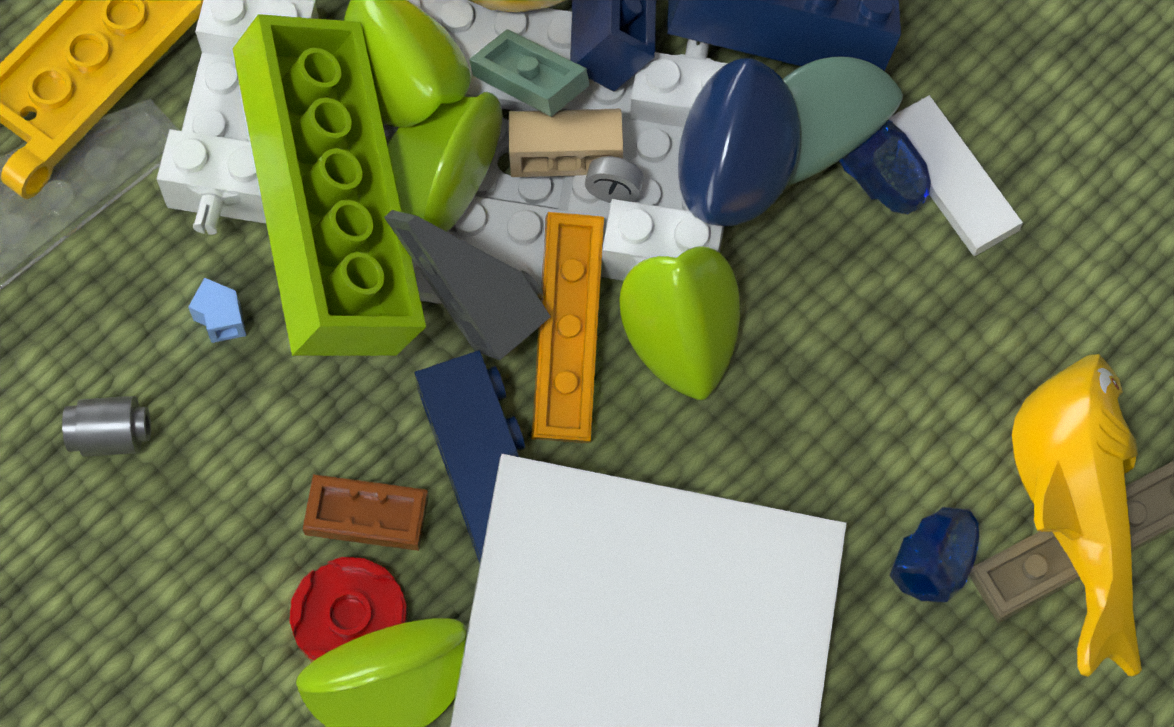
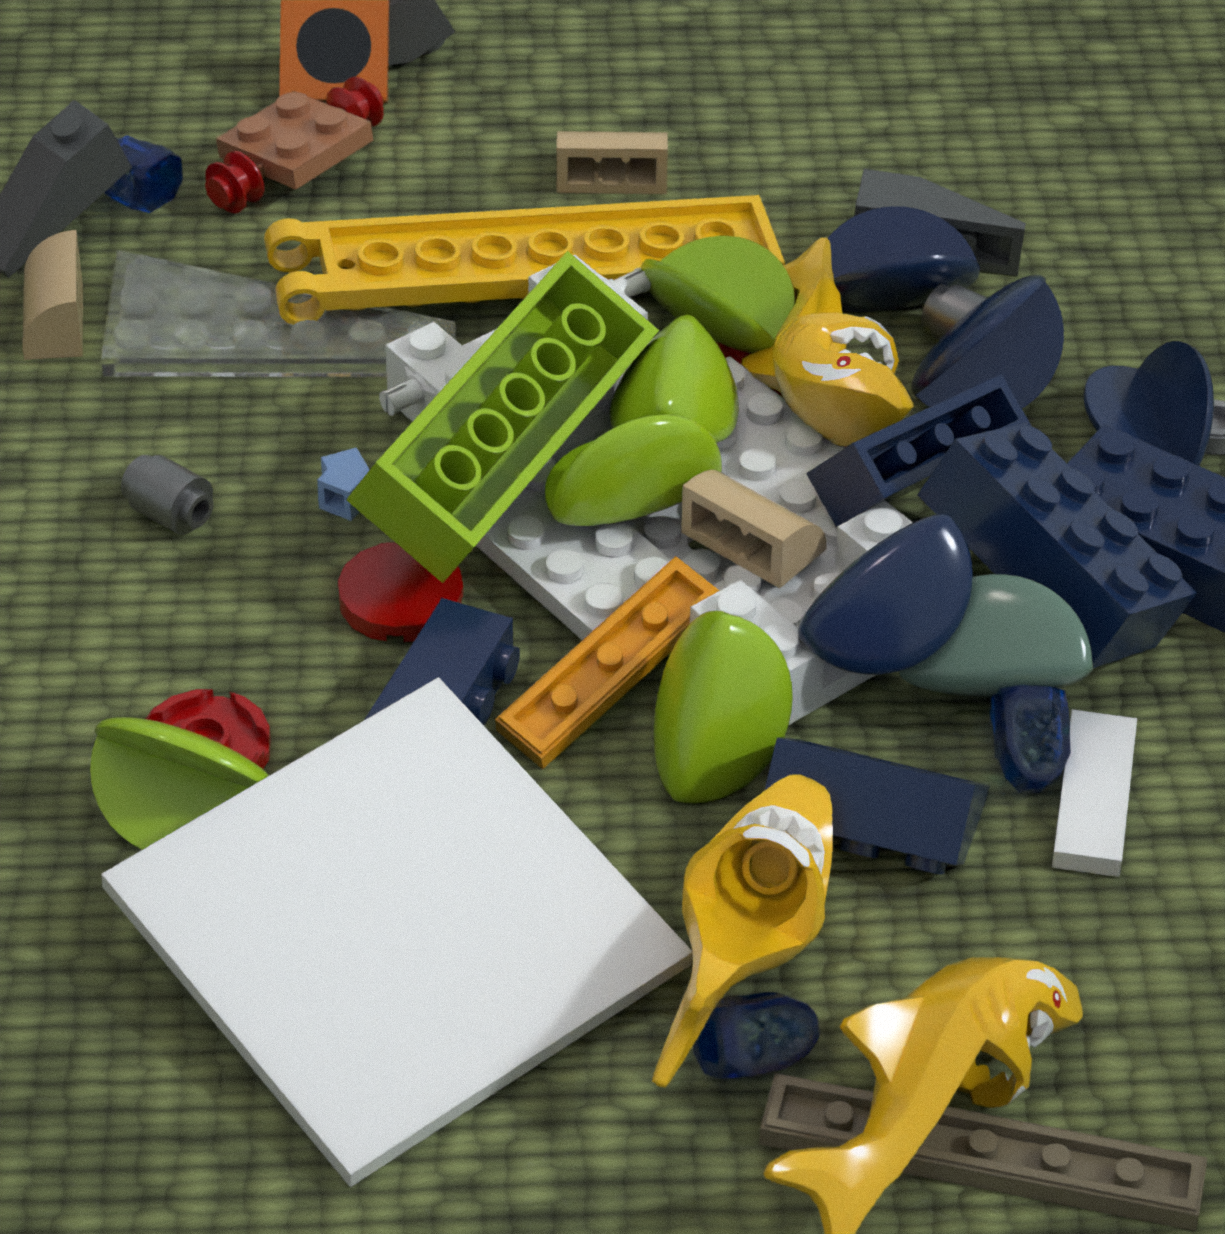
camera: 40 degrees right, 25 degrees down
dark orange plate [303,474,429,551] -> none
dark grey slope [384,210,551,360] -> none
sand green plate [469,29,590,117] -> none
light grey tile [585,156,644,203] -> none
none -> red tile [338,542,464,642]
none -> yellow piece [652,774,833,1088]
none -> dark blue slope [764,737,990,875]

